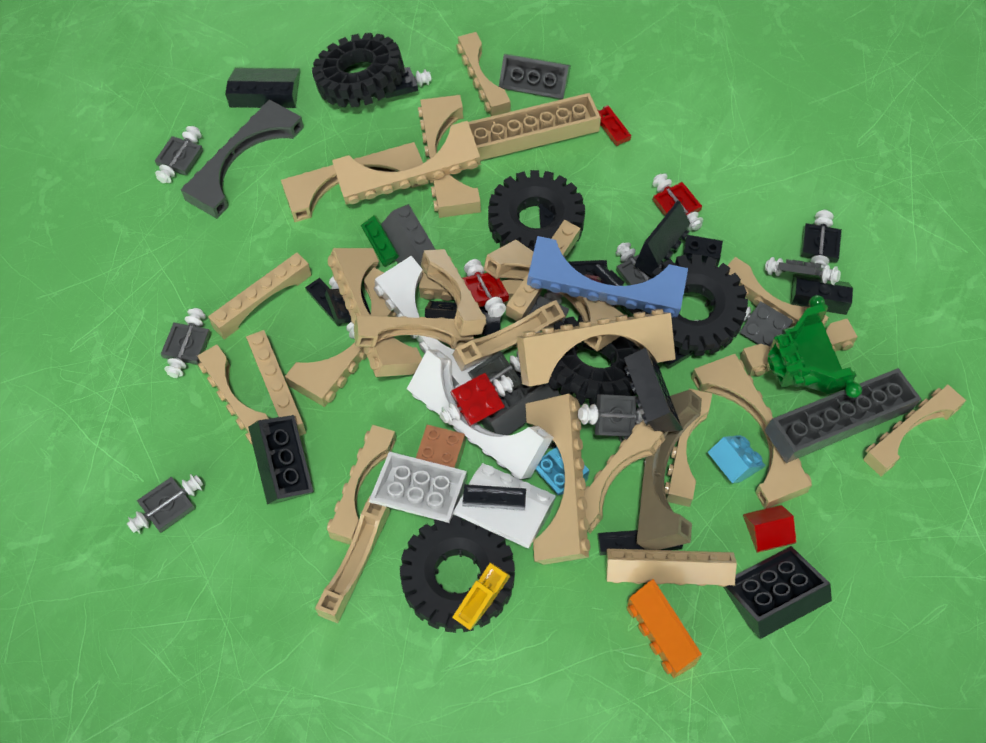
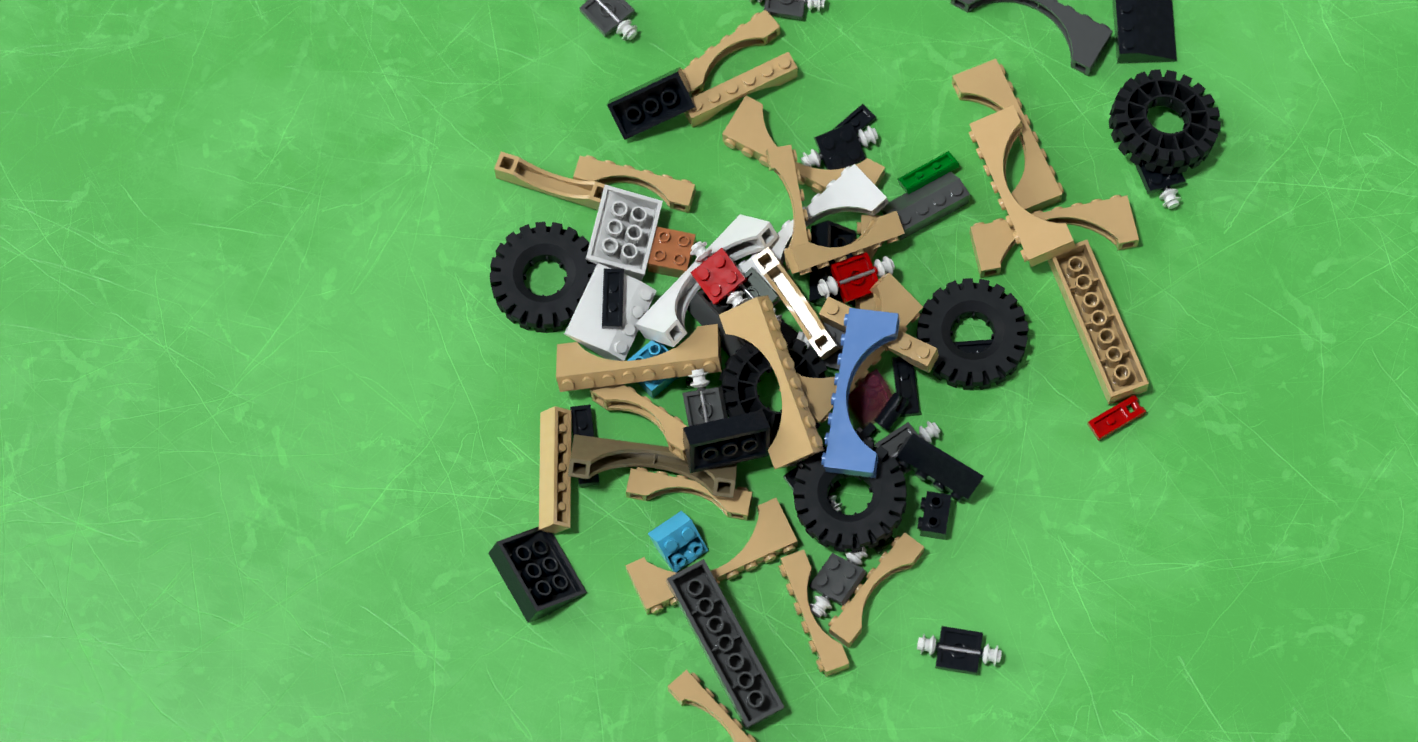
camera: 90 degrees right, 10 degrees up
tan arch [208,253,312,339] -> none
tan arch [328,248,422,377] -> none
yellow slope [452,563,510,630] -> none
tan arch [456,32,511,116] -> none
dark grey slope [499,54,571,99] -> none
orange slope [627,579,702,679] -> none
red plate [652,174,703,231] -> none
red slope [743,505,796,553] -> none
plate [765,257,841,285] -> none
green piece [767,295,862,398] -> none
black slope [791,274,853,315] -> none

